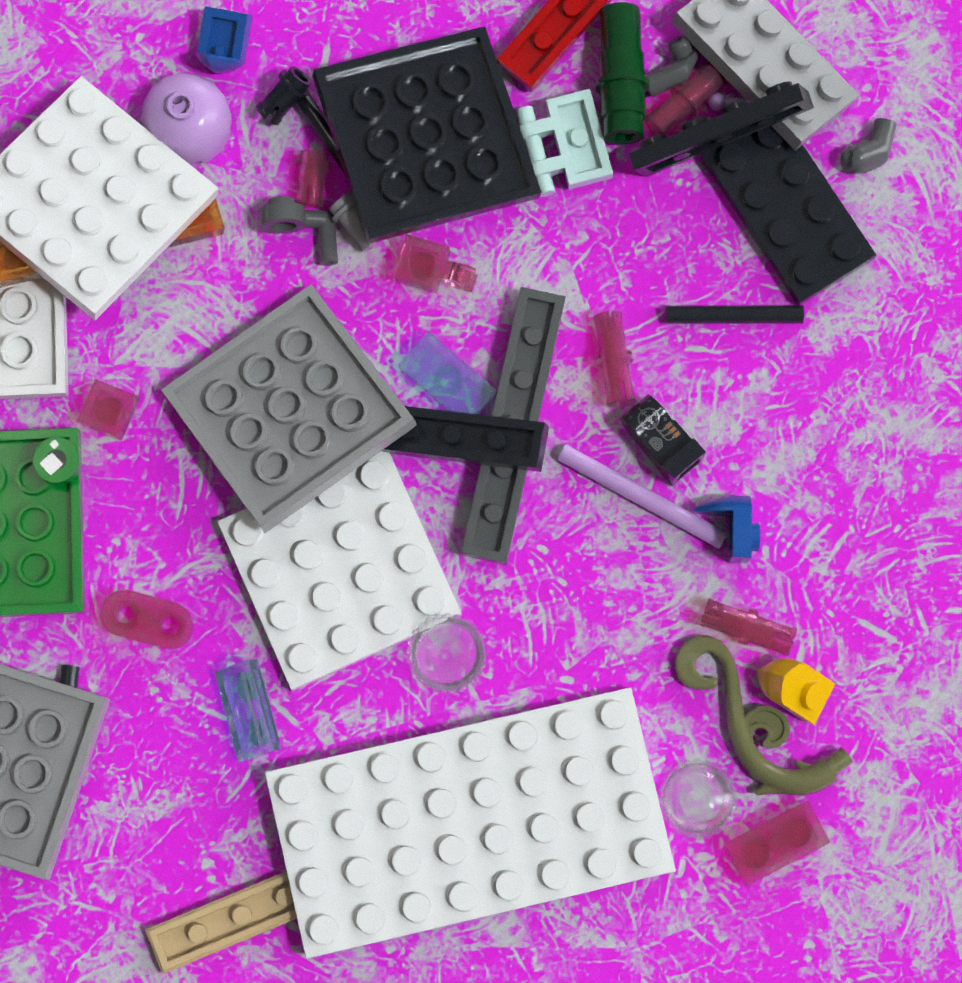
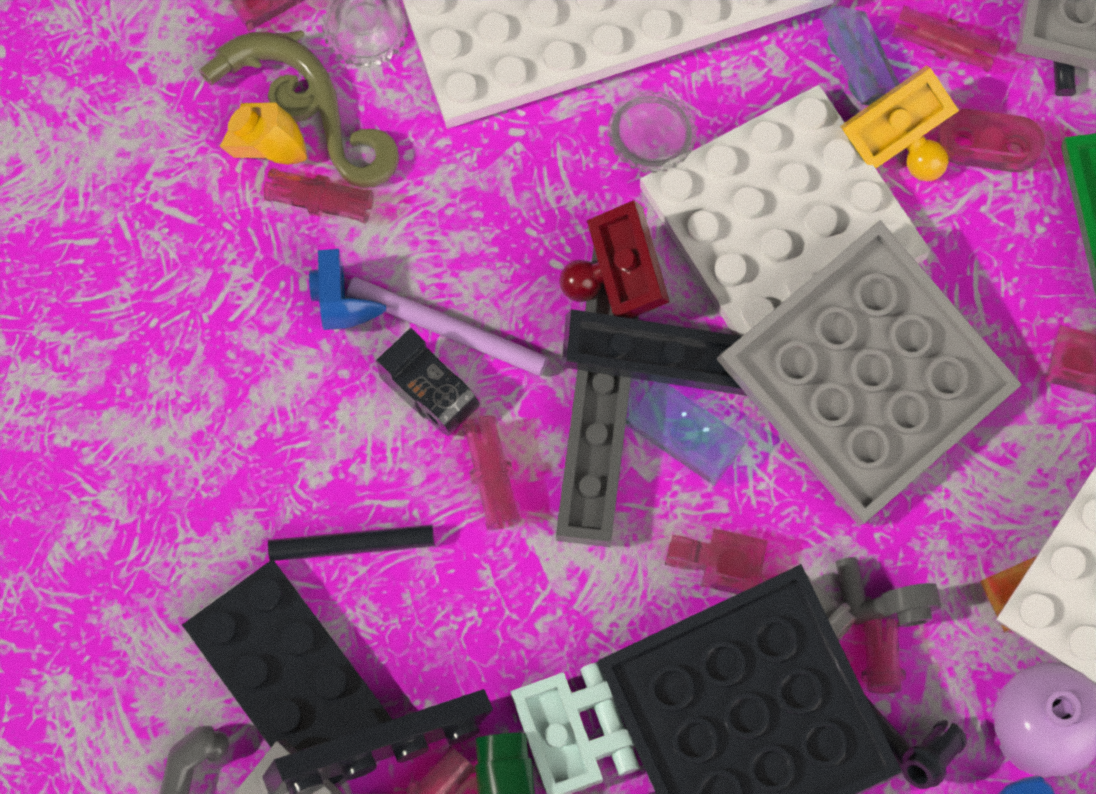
camera: 175 degrees right, 10 degrees down
none -> dark red plate [559,200,670,319]
none -> yellow plate [840,65,959,181]
none -> clear pink pin [892,5,1001,72]

